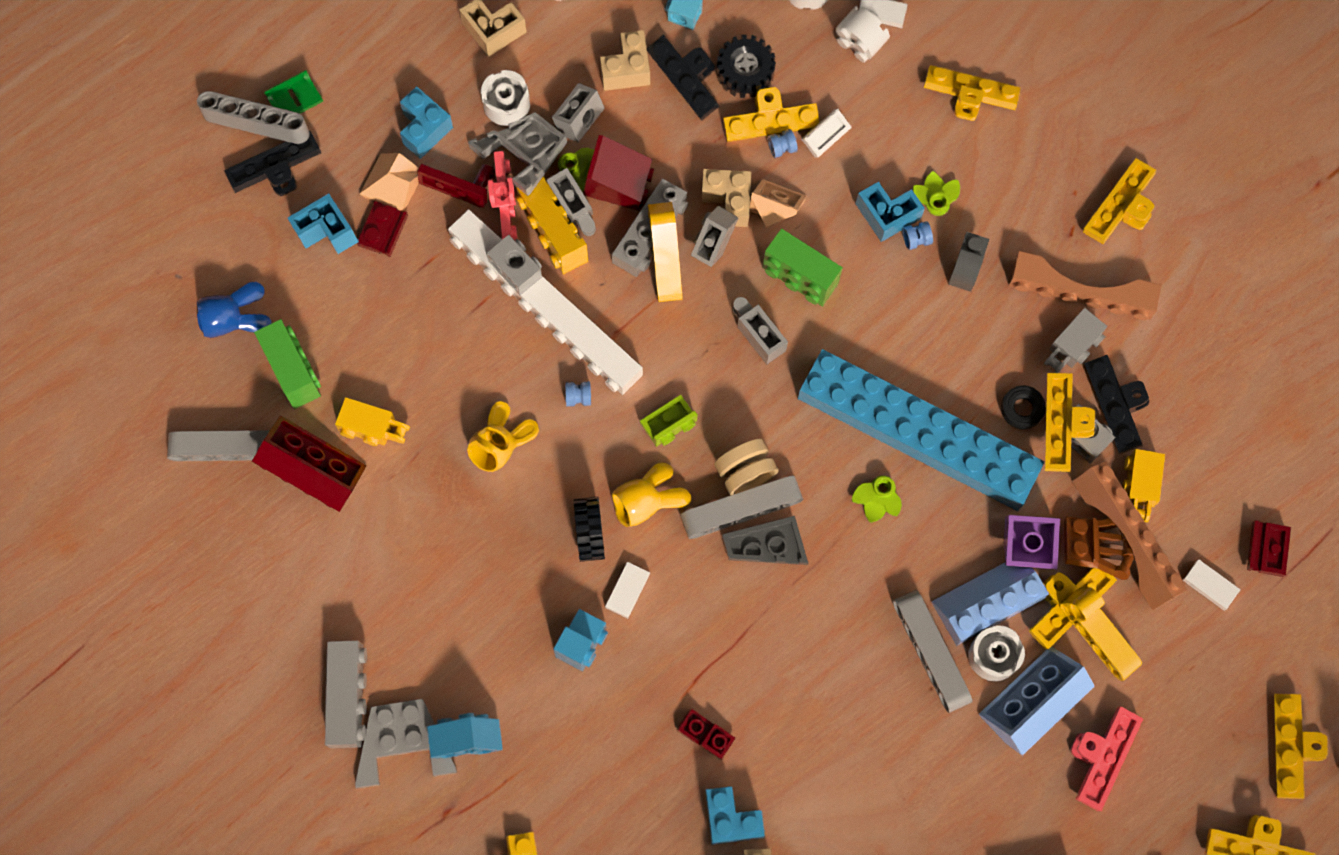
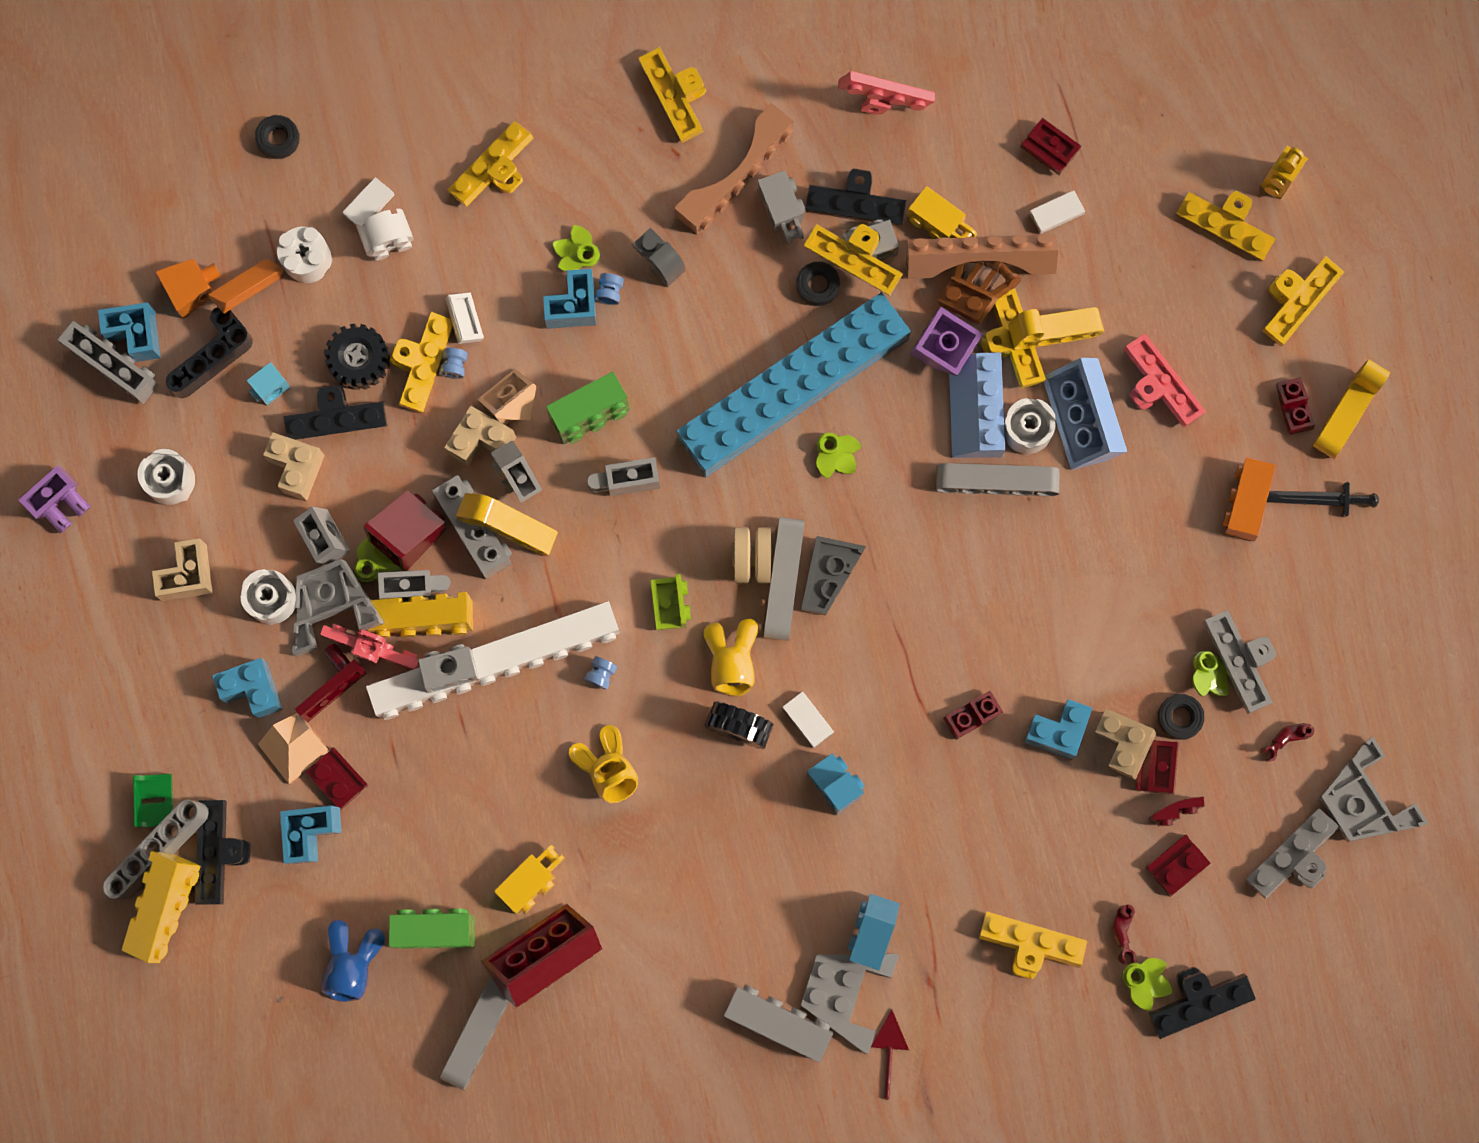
camera: 60 degrees left, 5 degrees up
none -> yellow wedge [121,851,201,963]
none -> coral plate [838,71,935,115]
none -> dark red piece [871,1010,909,1100]

